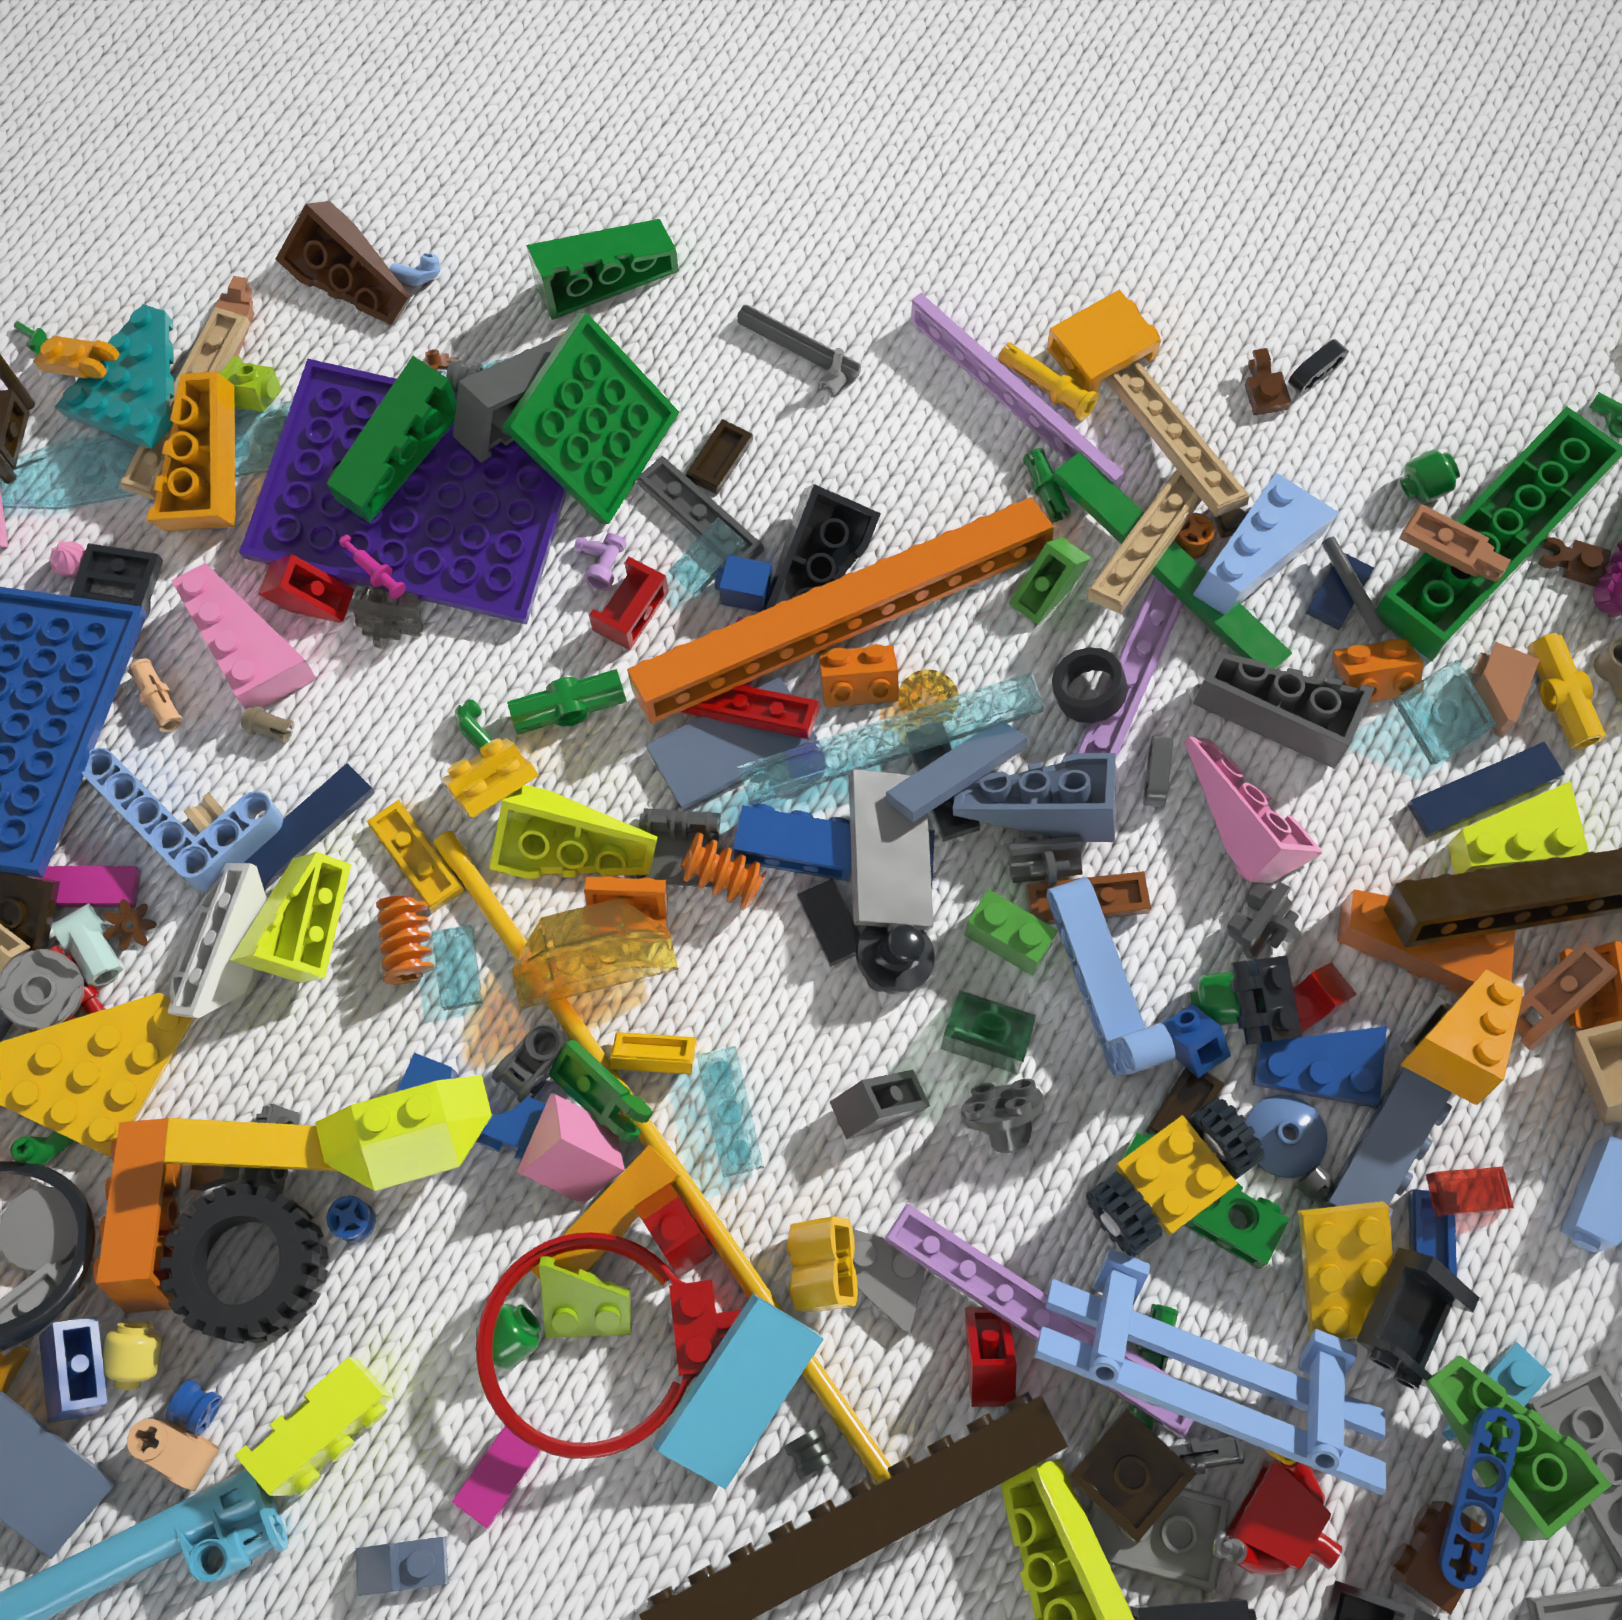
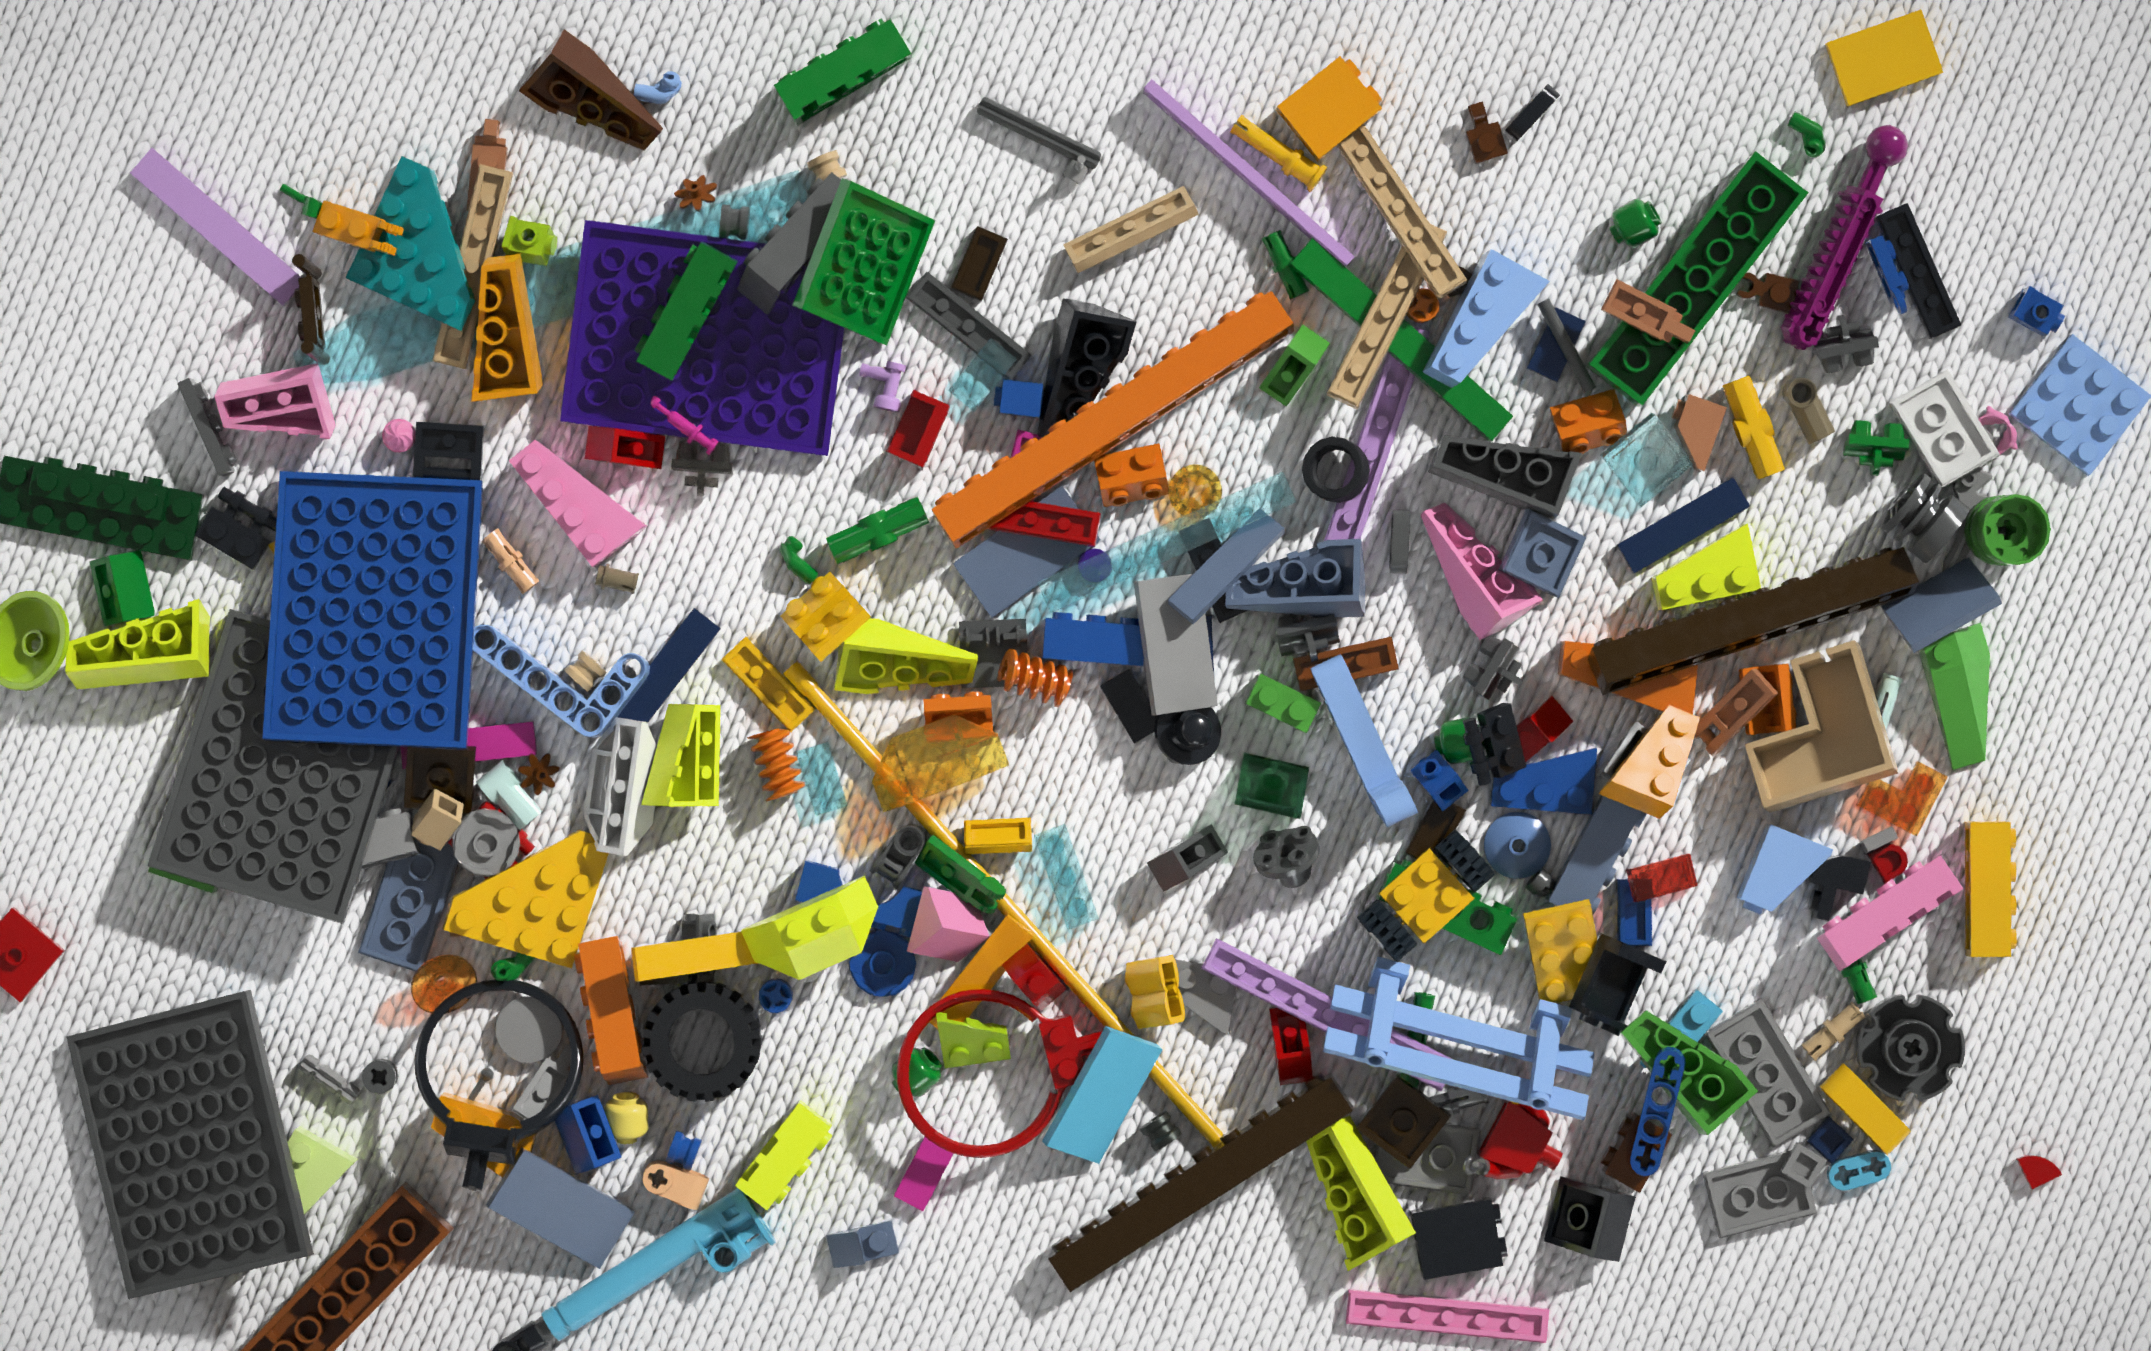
camera: 10 degrees left, 20 degrees up
none -> blue tile [849,930,916,997]
none -> tan plate [1063,186,1199,273]
none -> sand blue tile [1498,509,1586,598]

